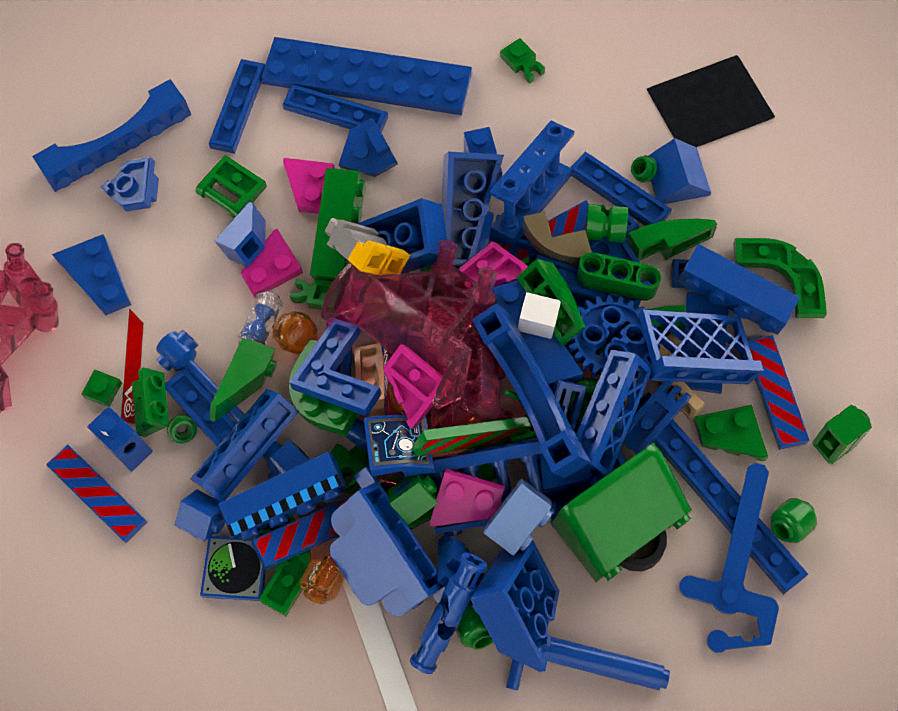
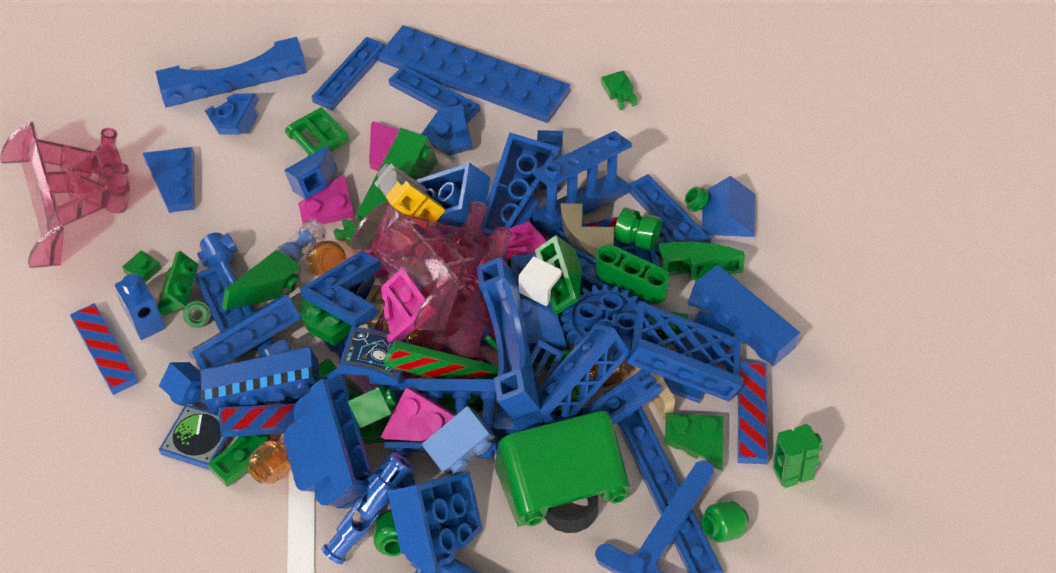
camera: 15 degrees right, 15 degrees down
red sticker [121,308,144,424] -> none
black sticker [647,55,775,147] -> none
green plate [733,238,827,319] -> none

